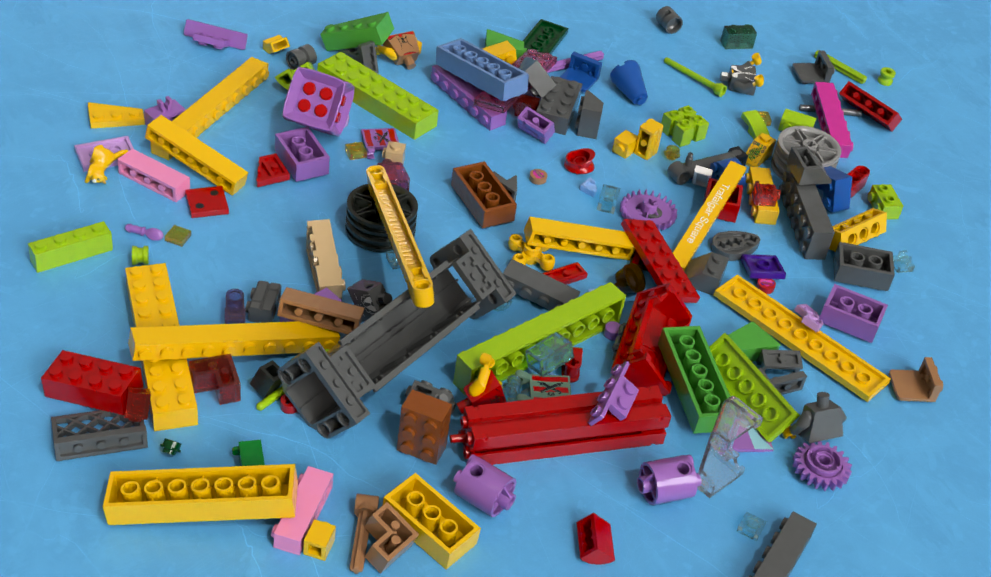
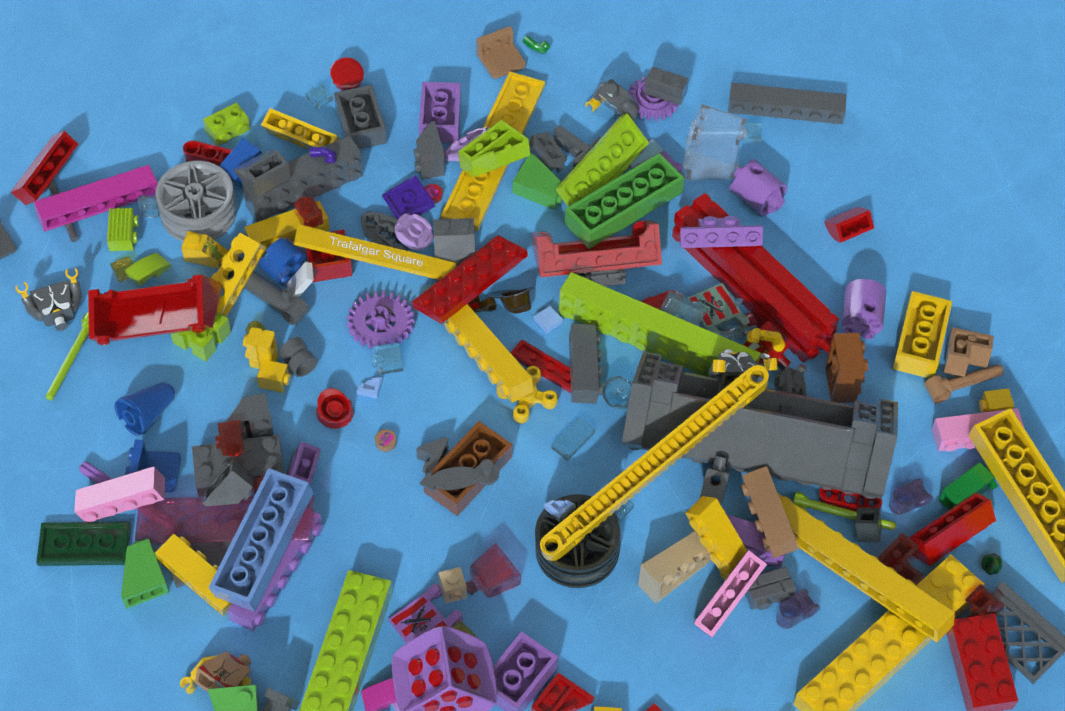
camera: 110 degrees left, 15 degrees up
none -> bright pink brick [74,467,165,522]
none -> red windscreen [88,274,221,345]
none -> yellow brick [211,233,266,317]
none -> clear red brick [215,420,245,457]
none -> dark grey wheel [279,337,318,377]
none -> dark purple arm [310,147,337,163]
none -> red piece [330,57,364,91]
none -> lavender tile [395,213,434,250]
none -> dark grey slope [413,121,445,180]
none -> dark grey brick [420,459,499,493]
none -> lime wedge [458,120,530,178]
none -> green arm [523,36,550,54]
none -> light blue tile [544,500,575,522]
none -> dark grey brick [644,67,689,105]
none -> yellow brick [685,496,747,580]
none -> bright pink brick [693,550,767,637]
none -> dark grey torso [709,349,777,390]
none -> clear purple piece [889,479,933,515]
none -> red brick [909,493,996,566]

